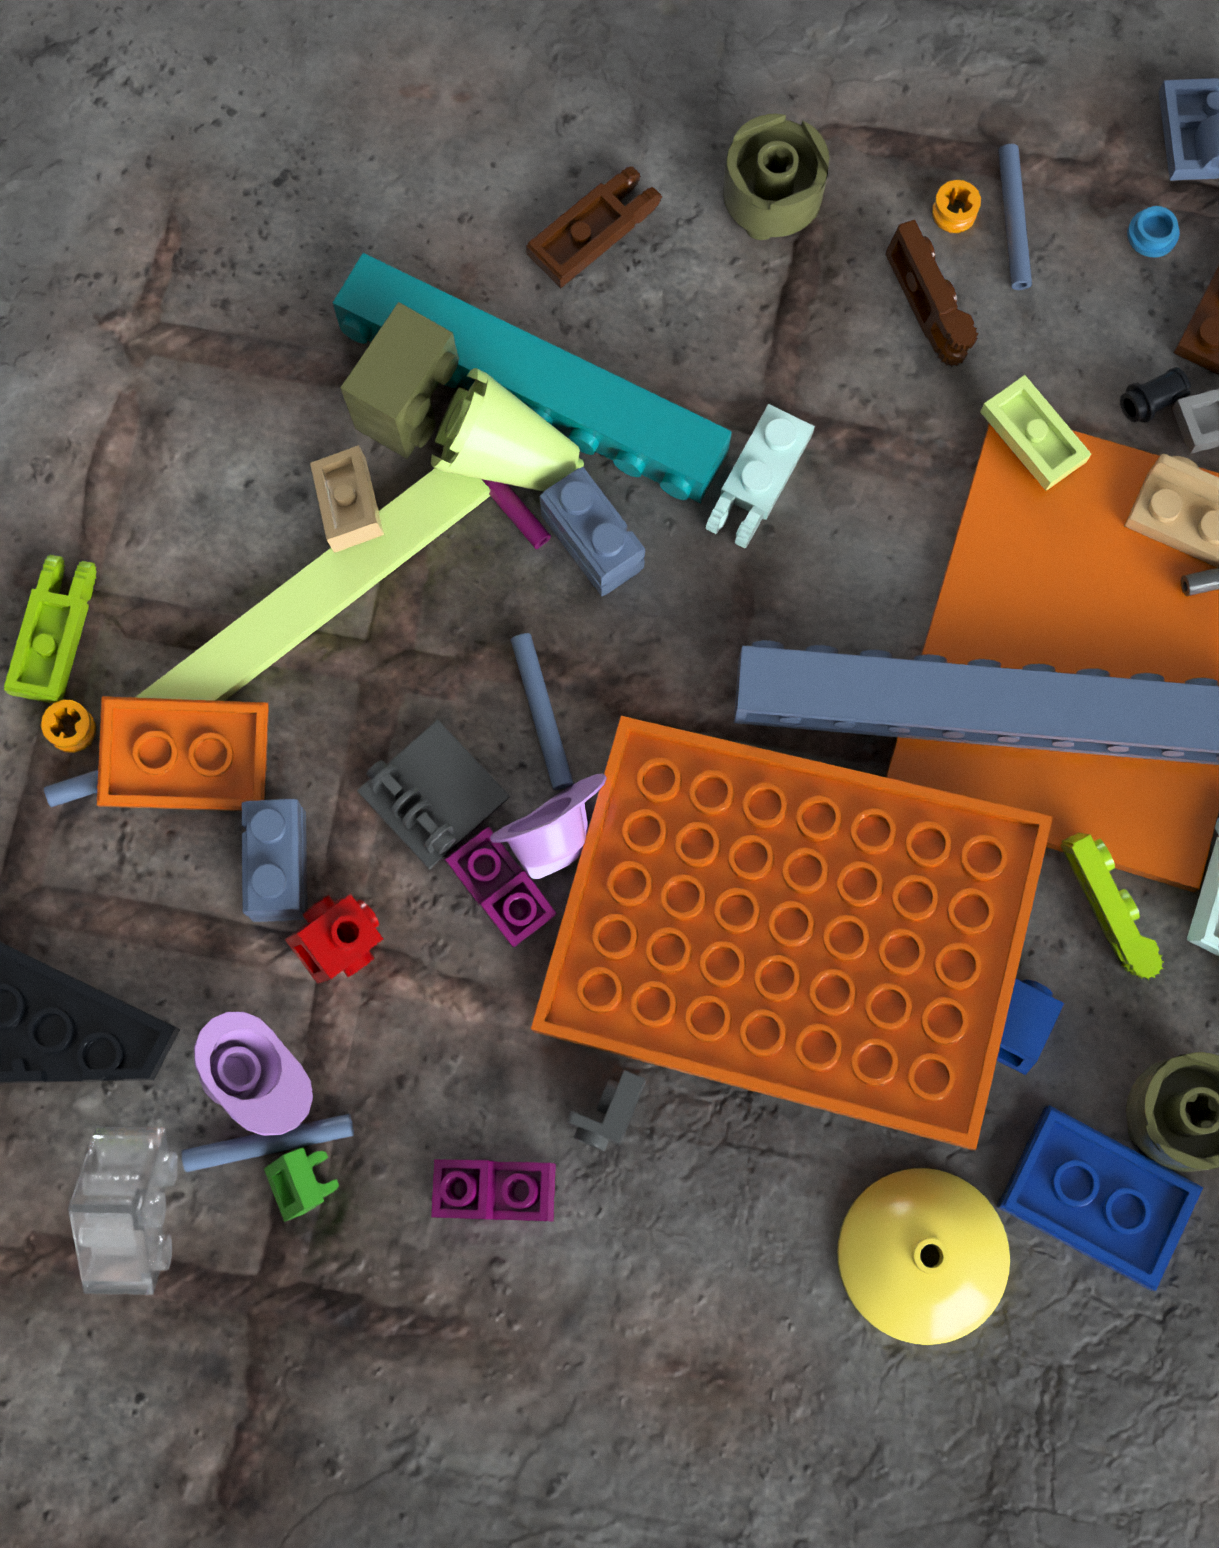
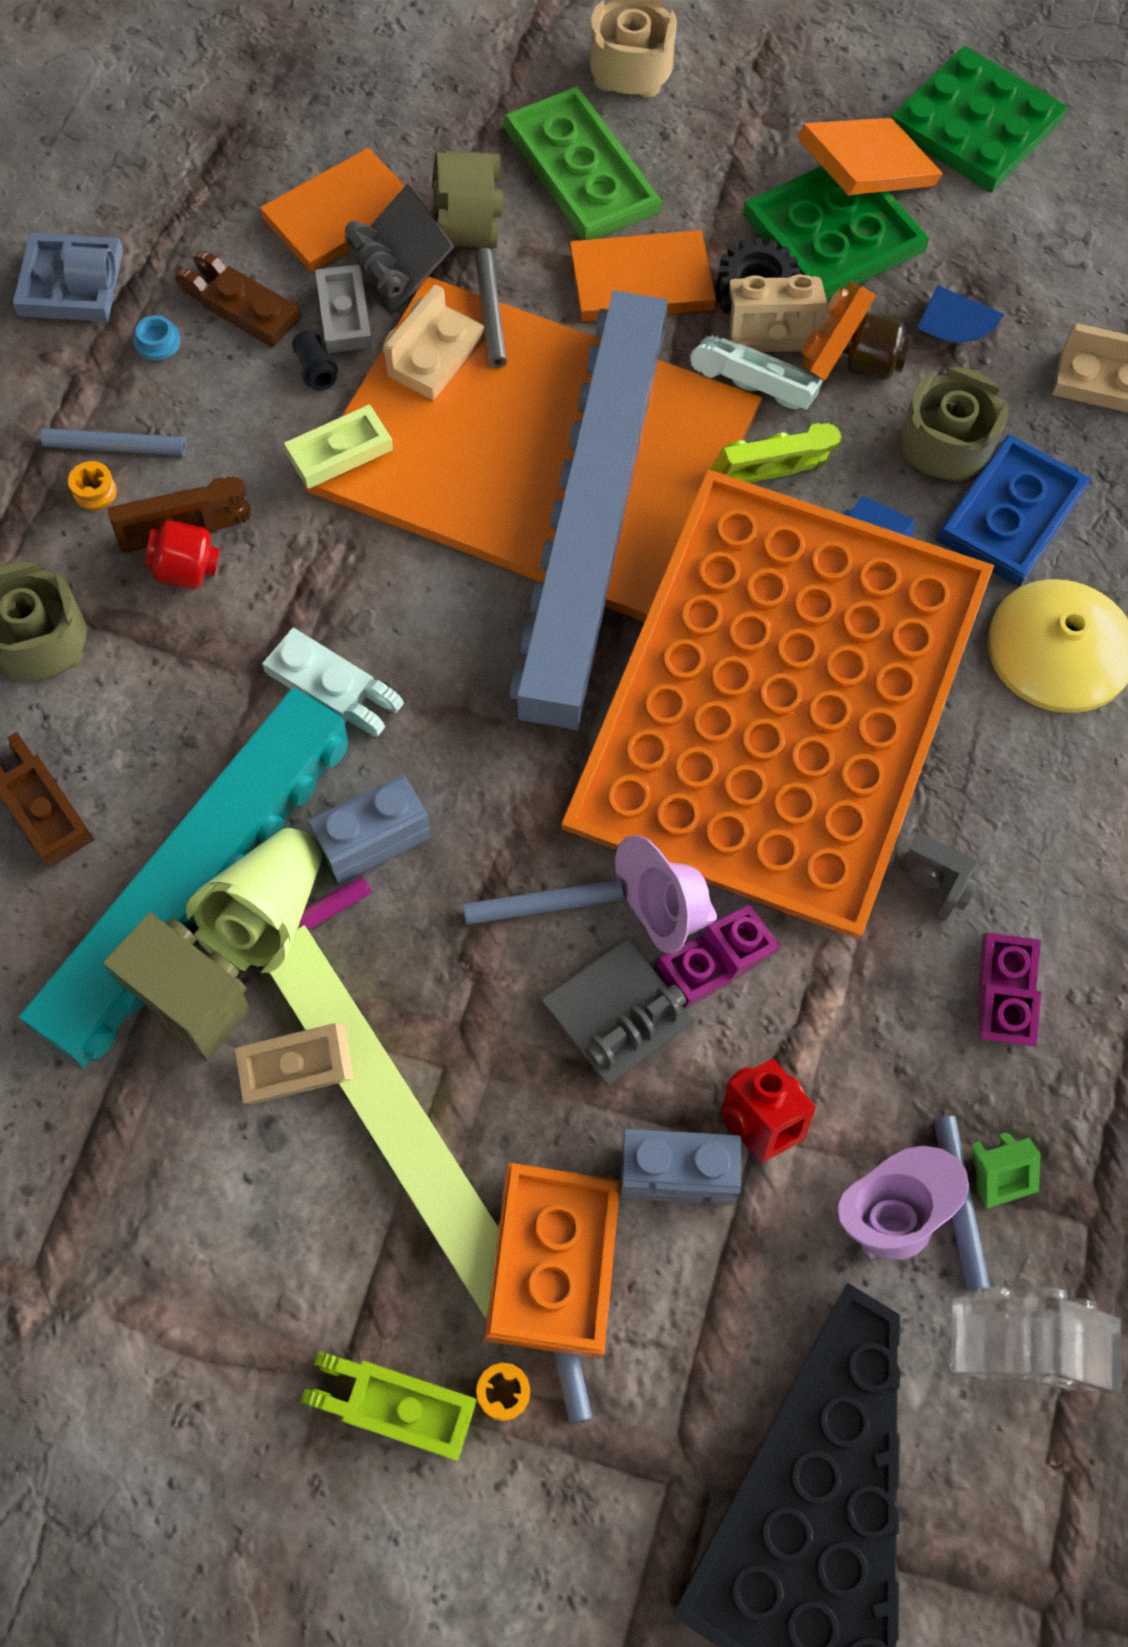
camera: 85 degrees left, 10 degrees down
none -> red head [144,520,220,590]

